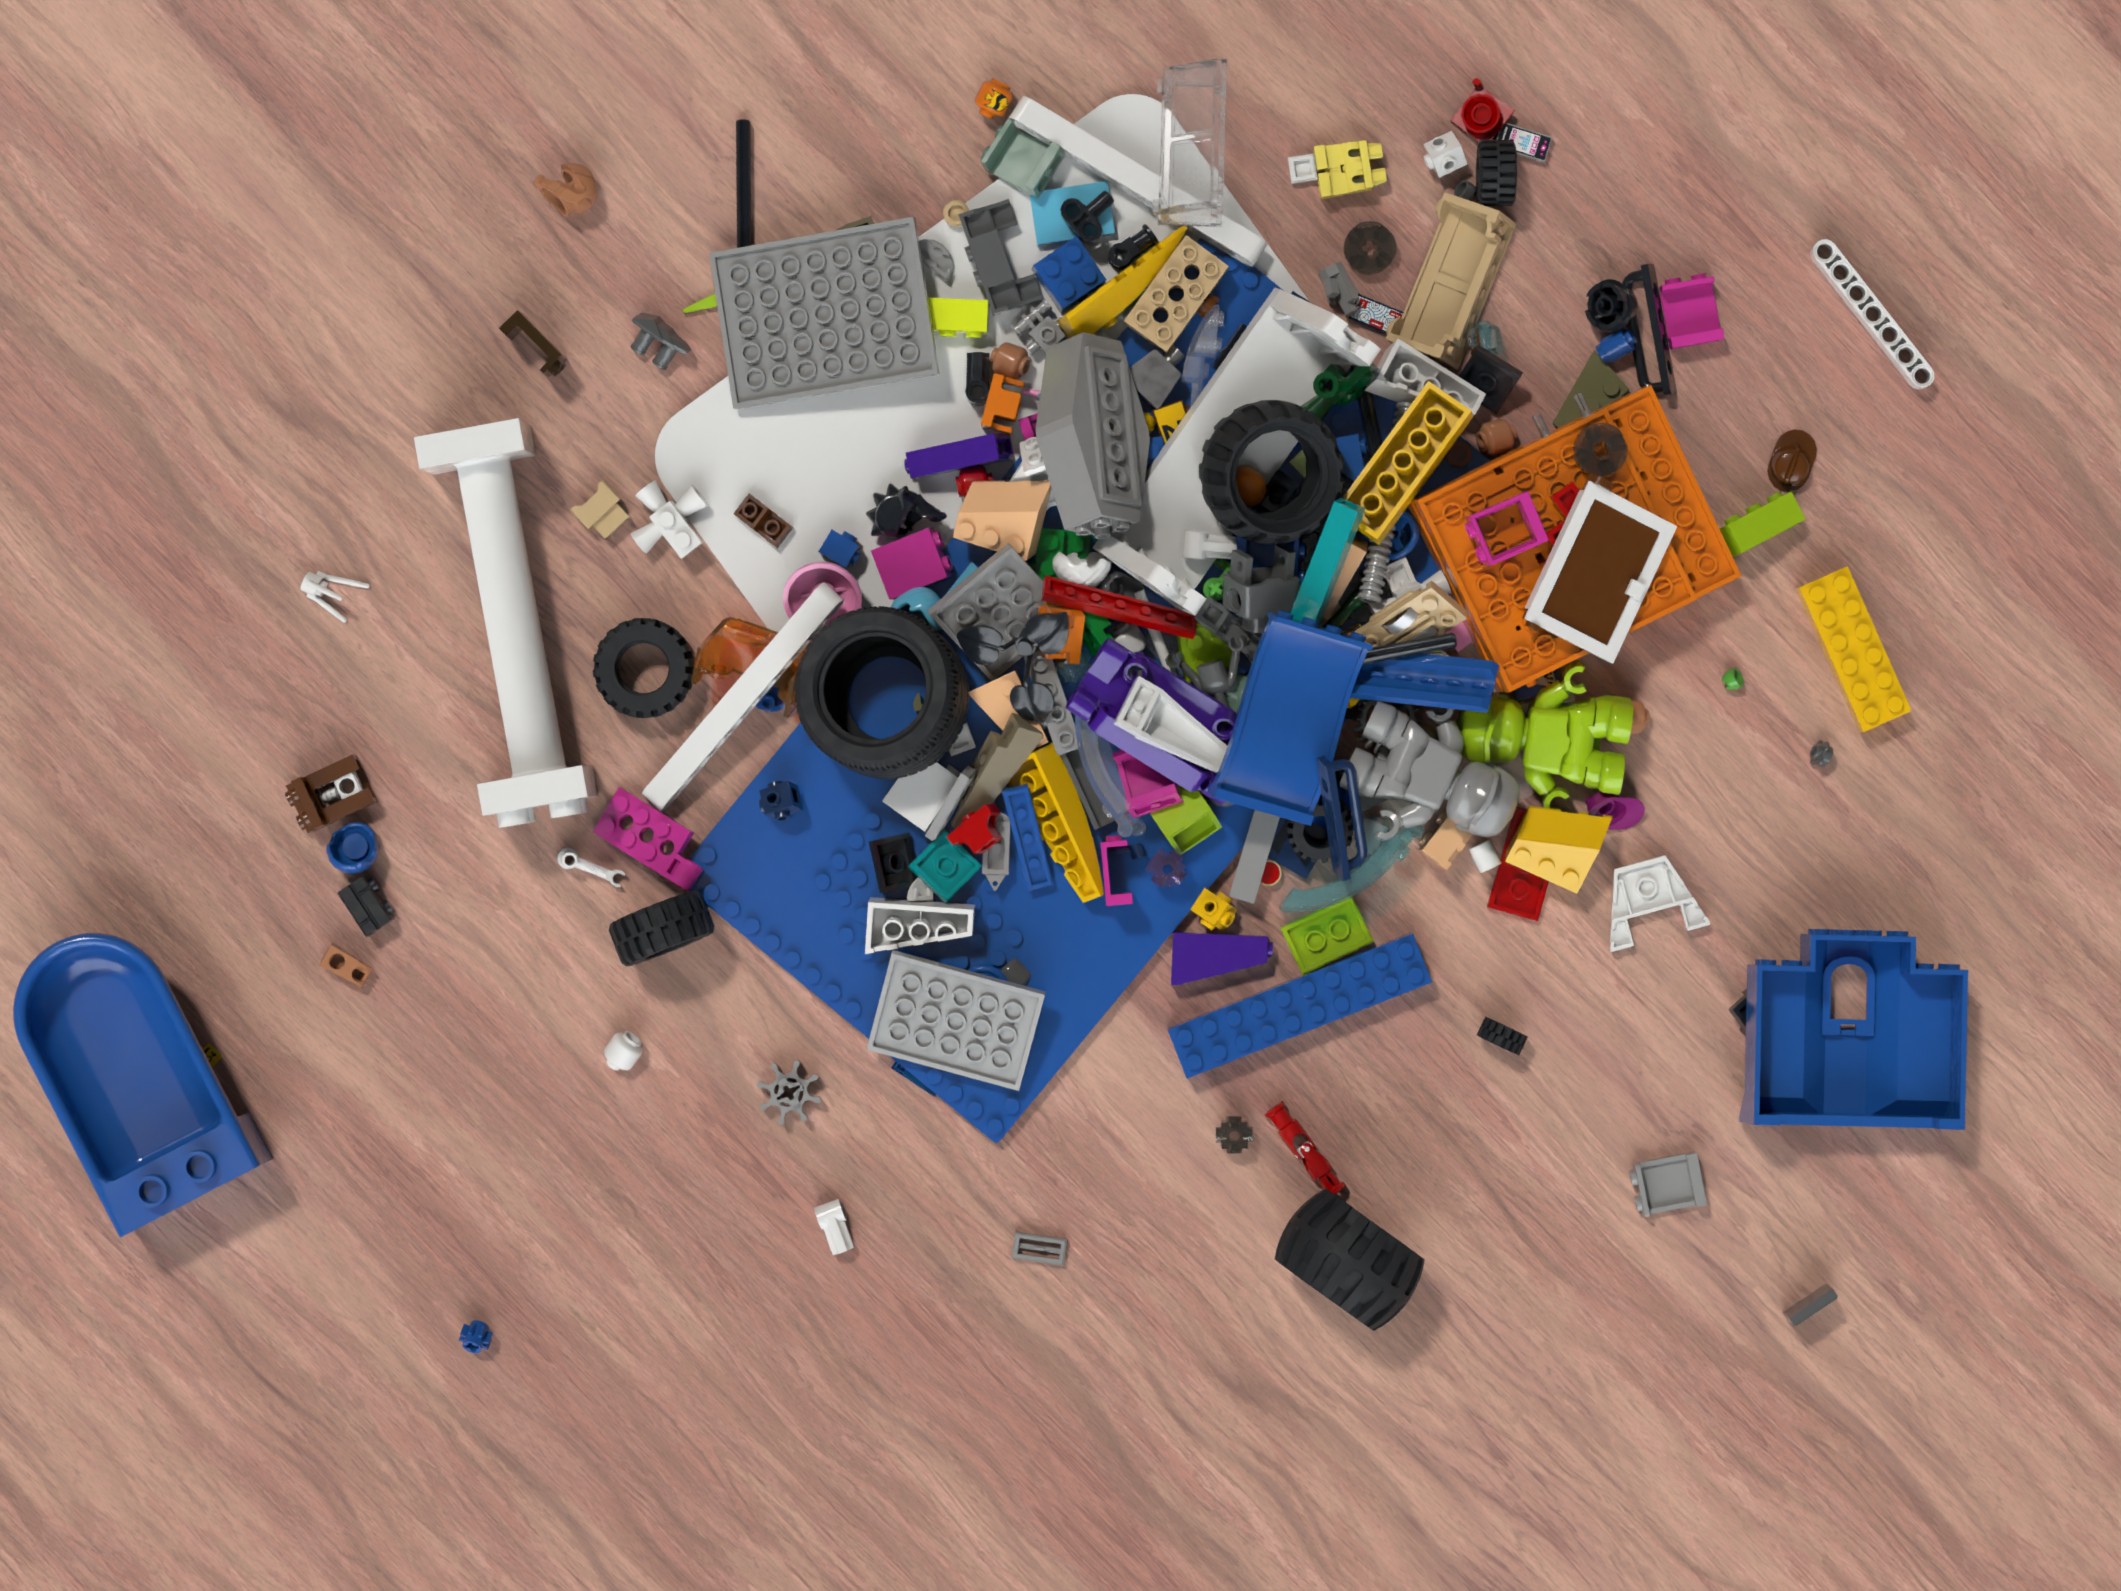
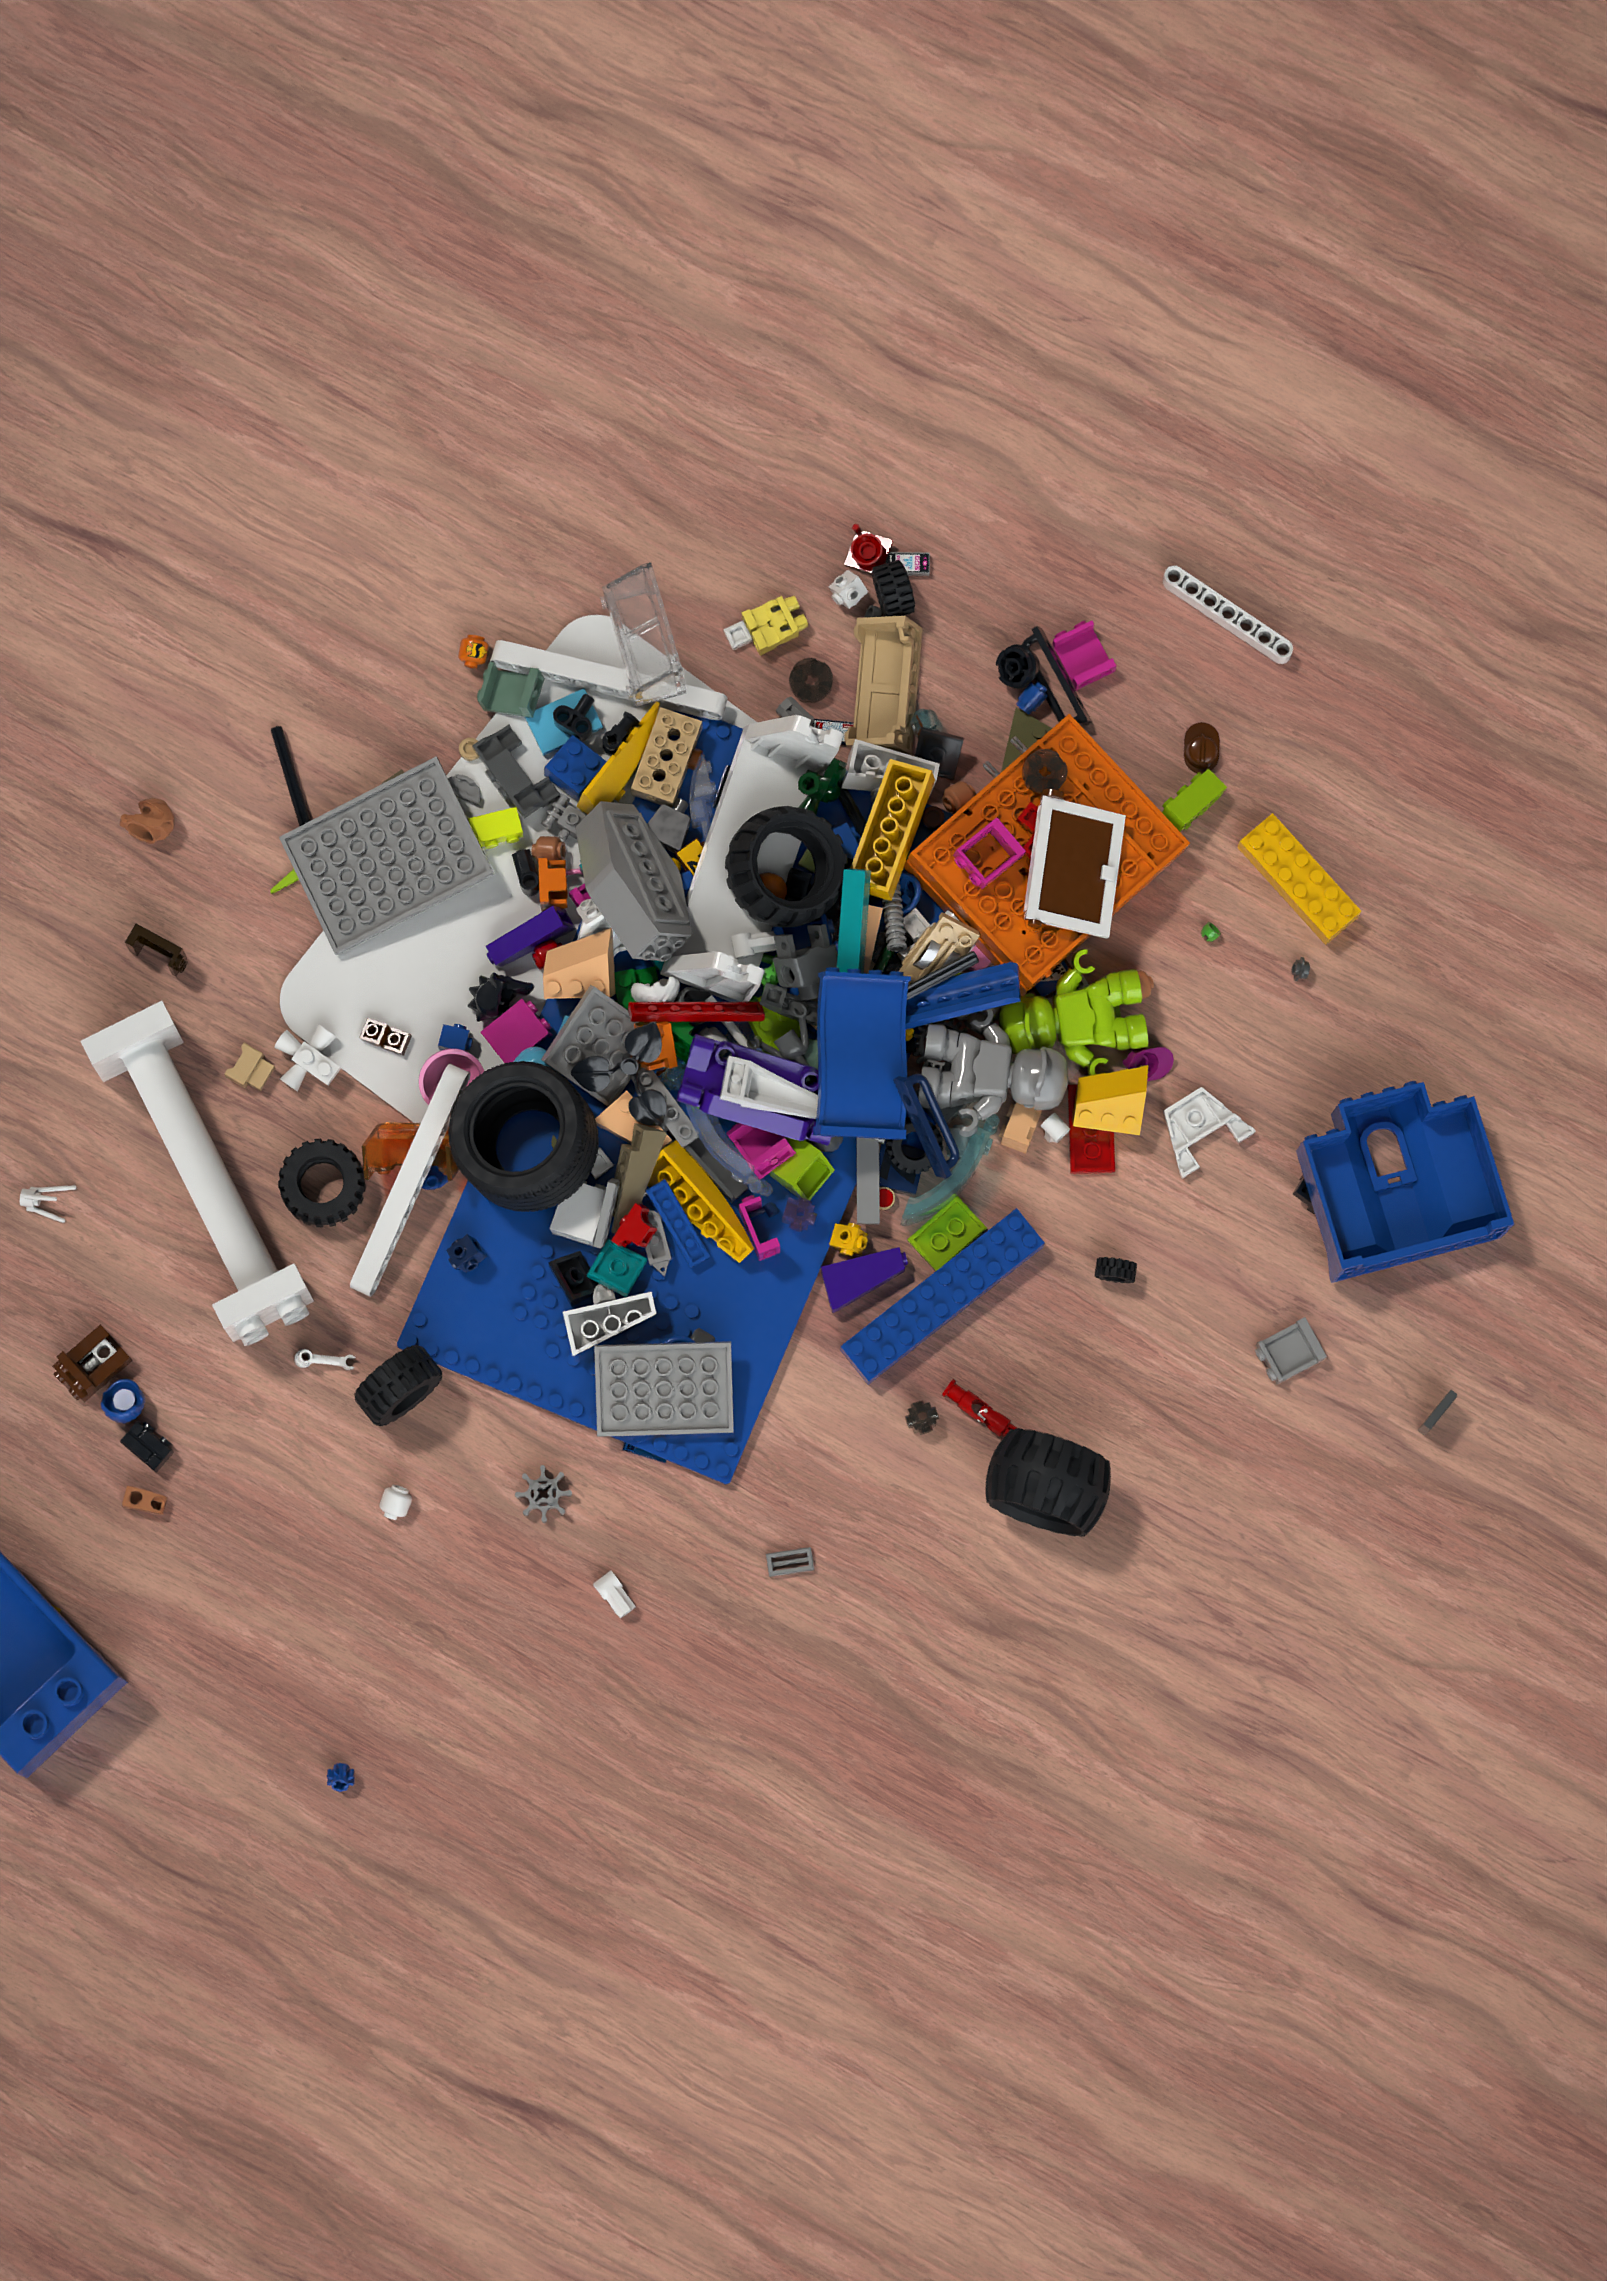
camera: 20 degrees left, 10 degrees down
dark pink hinge [593,787,704,891] -> none
dark grey connector [630,312,691,370] -> none

